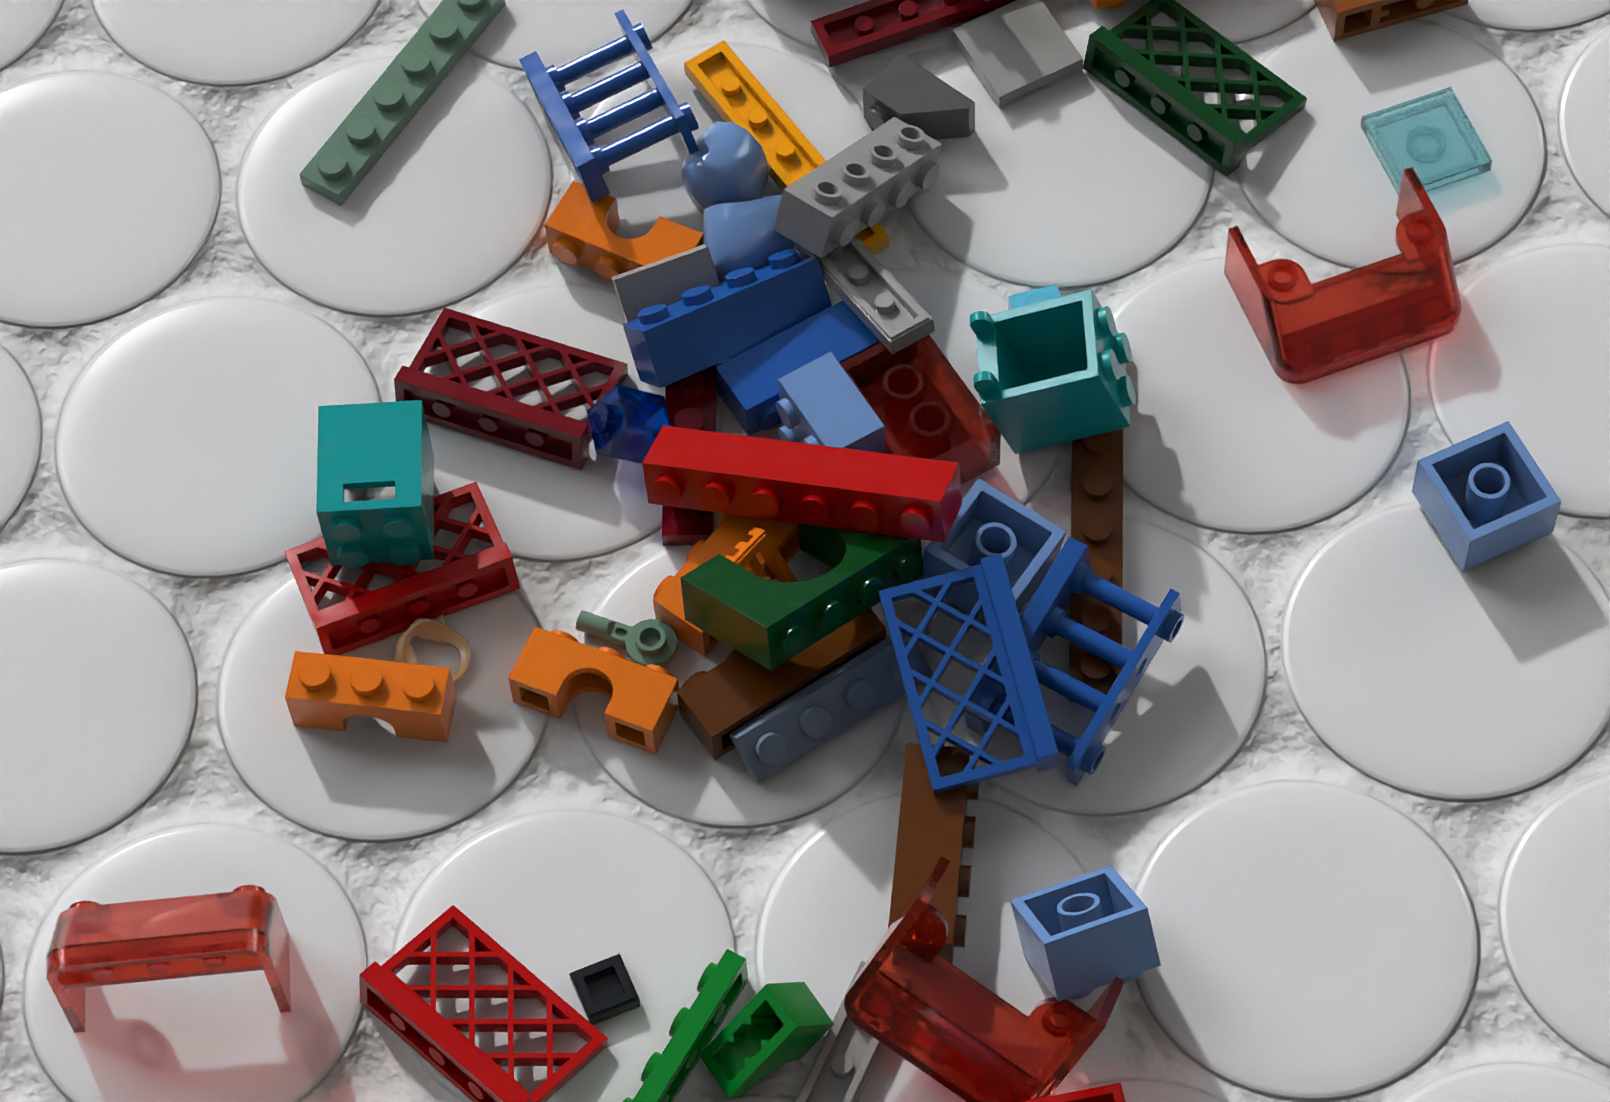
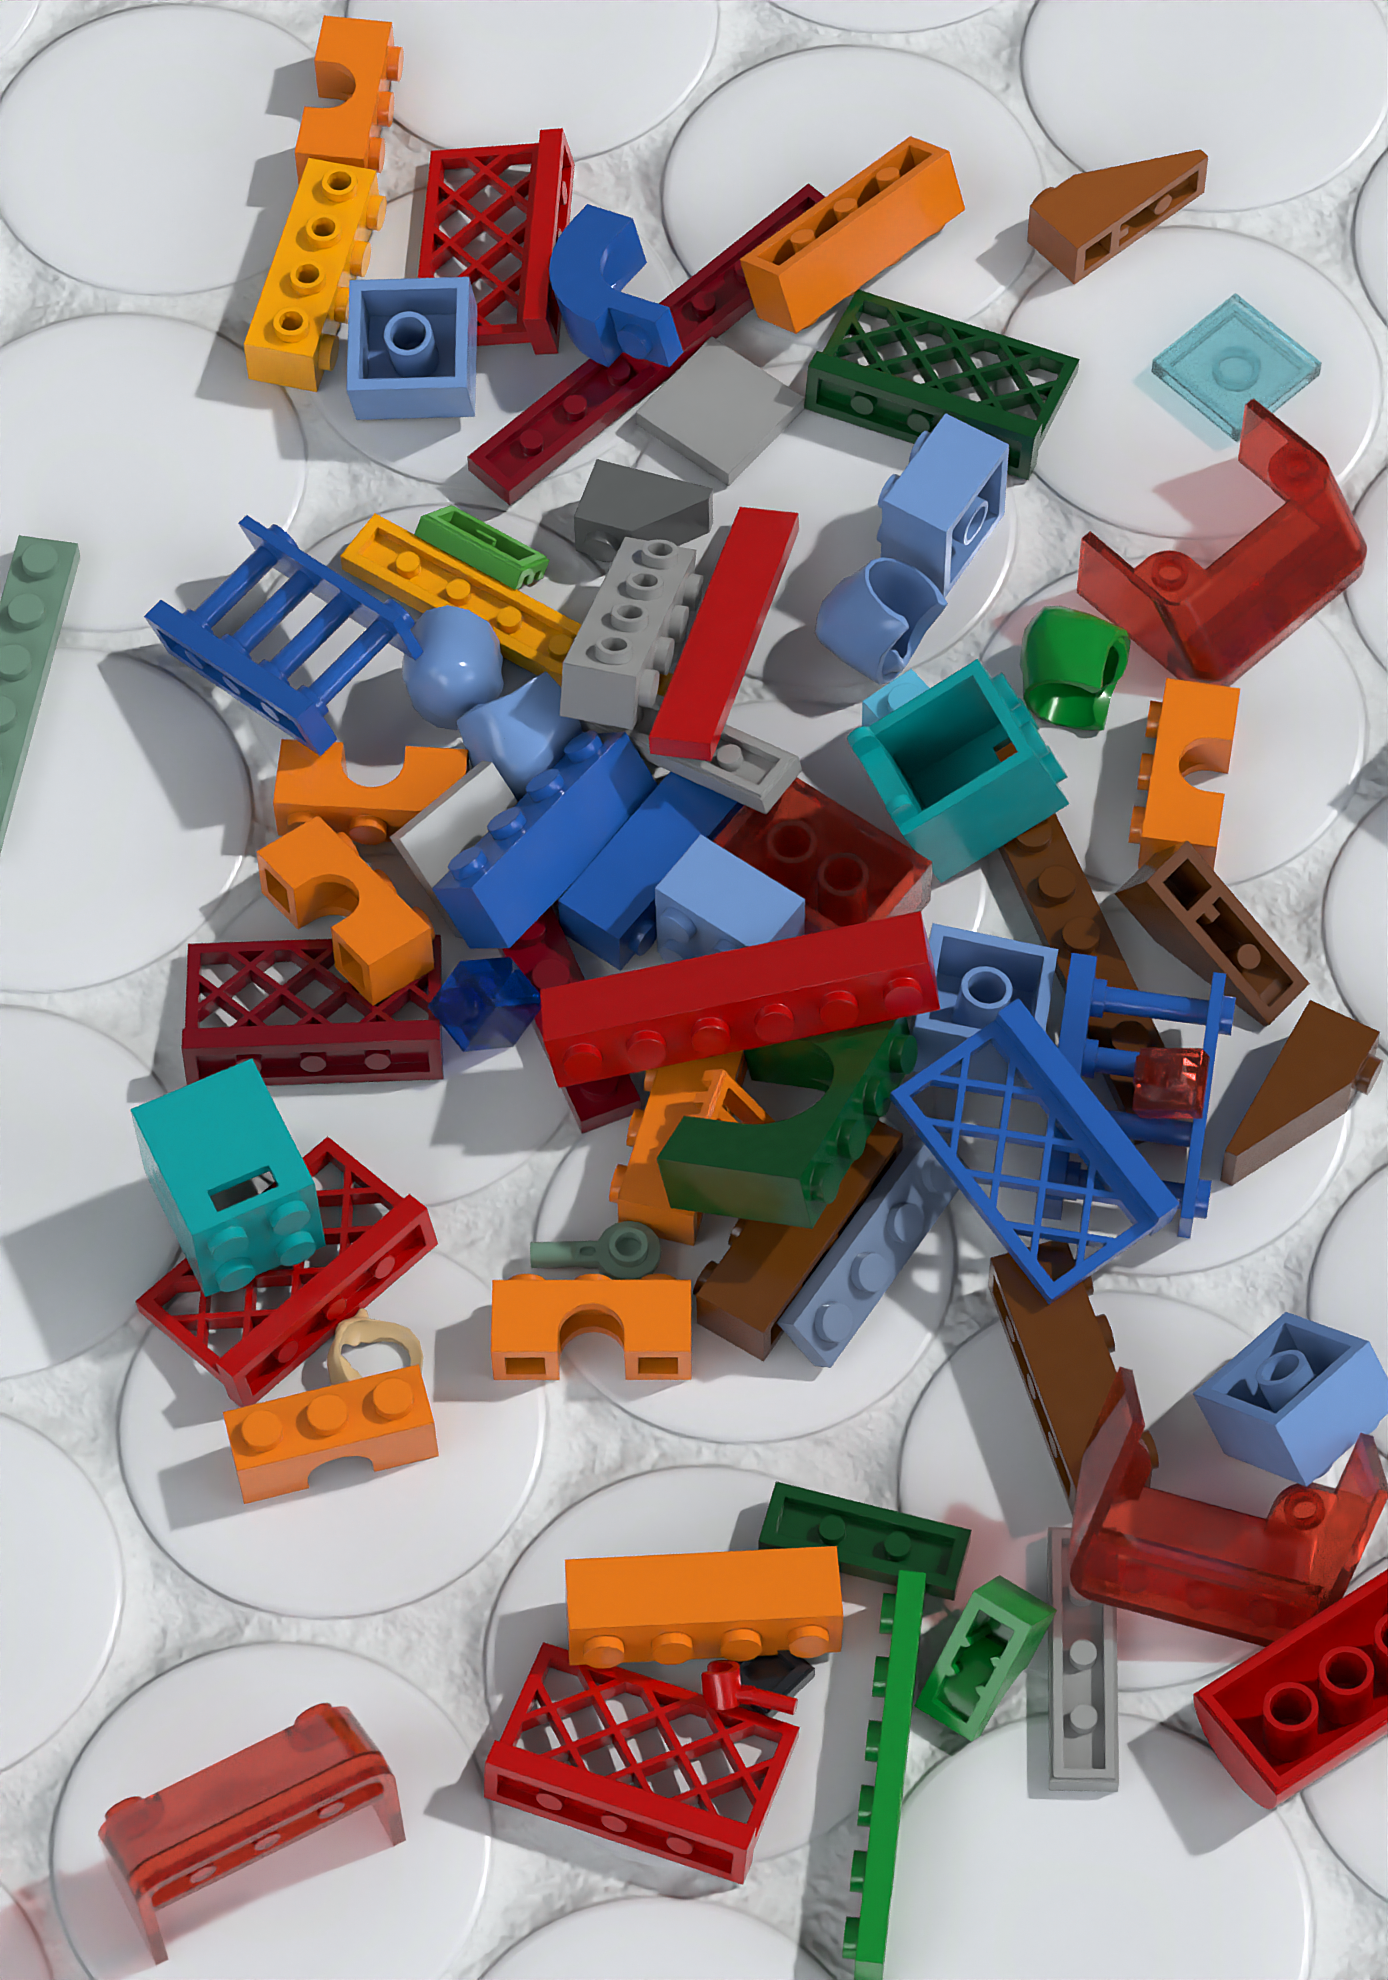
camera: 25 degrees left, 0 degrees up
none -> orange arch [256,815,435,1006]
none -> bright green tile [414,505,550,590]
none -> orange brick [565,1546,844,1668]
none -> red tile [649,507,799,761]
none -> red hand [701,1660,798,1715]
none -> dark green plate [758,1481,972,1601]
none -> medium blue piece [814,557,948,685]
none -> medium blue brick [877,413,1009,598]
none -> green piece [1020,606,1131,731]
none -> reddish brown slope [1115,840,1310,1027]
none -> orange arch [1128,678,1241,871]
none -> clear red tile [1132,1048,1210,1119]
none -> reddish brown slope [1220,1000,1383,1186]

